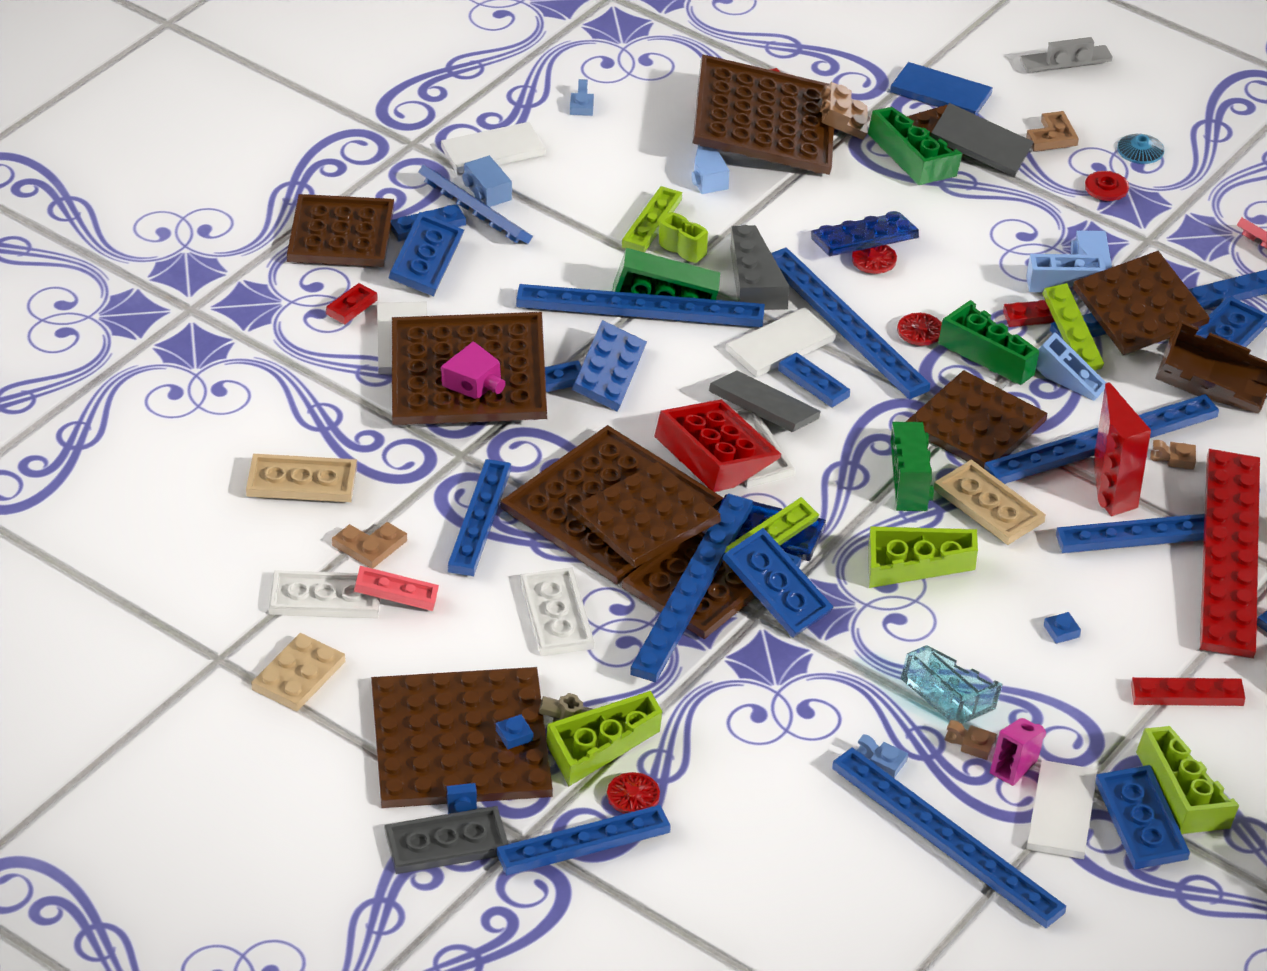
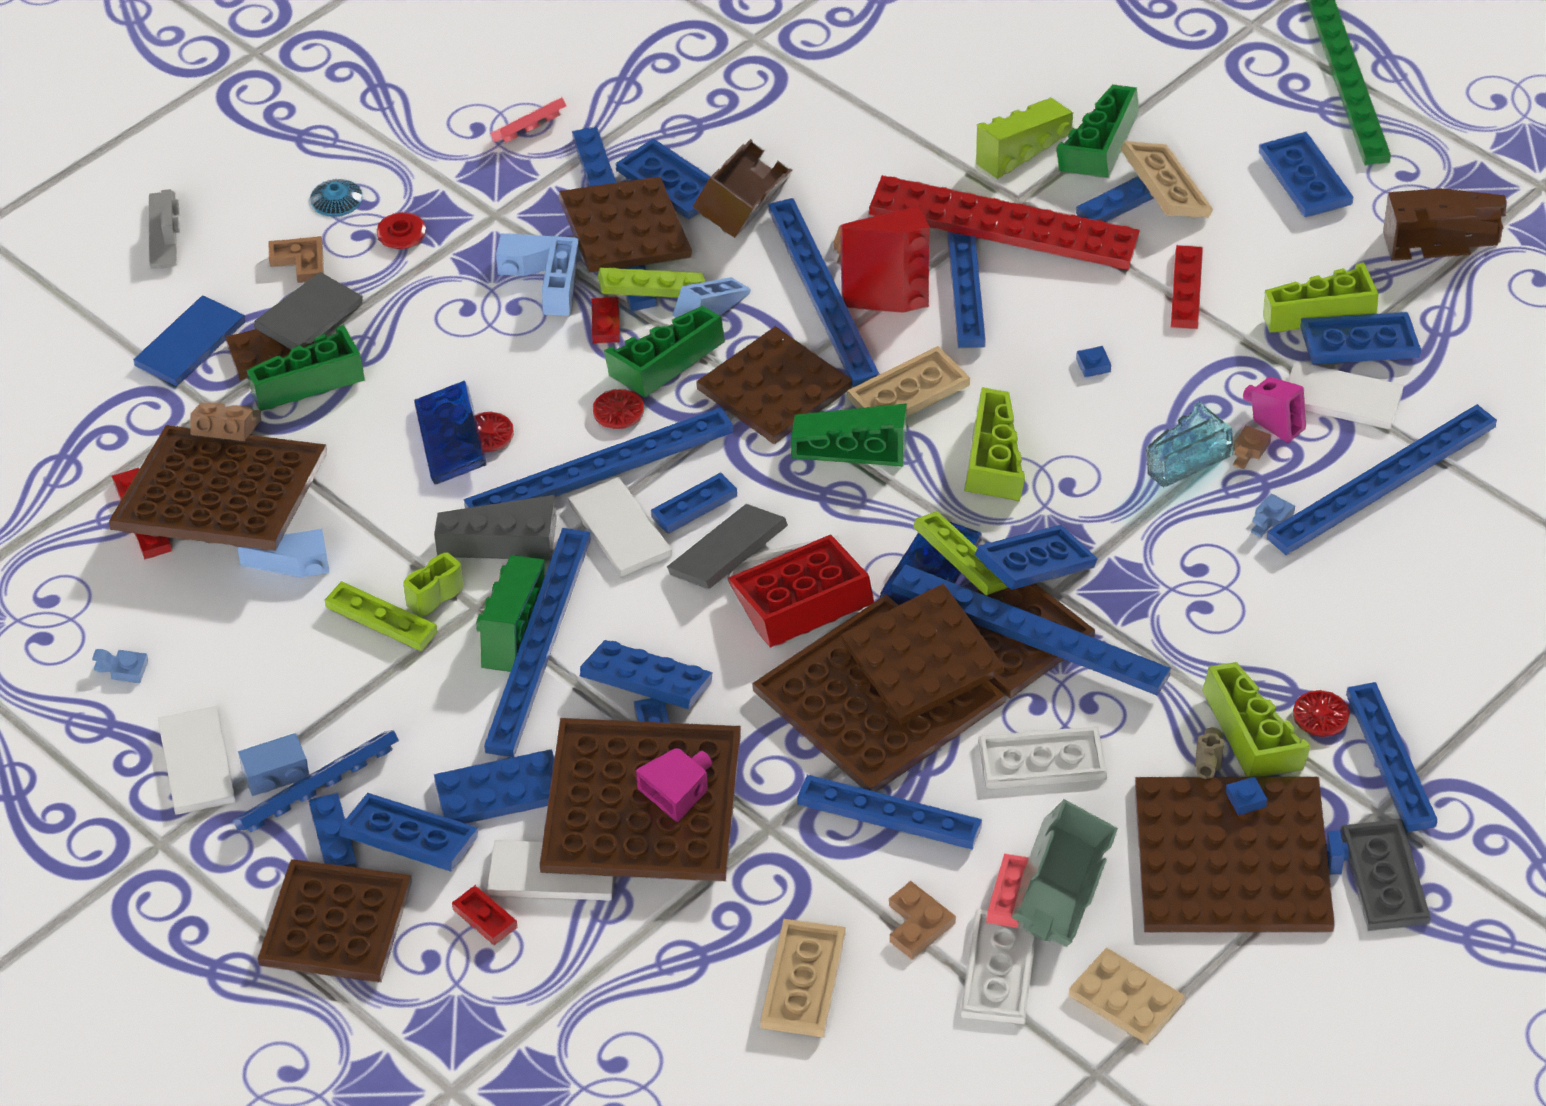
camera: 80 degrees left, 5 degrees up
none -> blue plate [433,749,554,824]
none -> sand green piece [1012,799,1118,947]

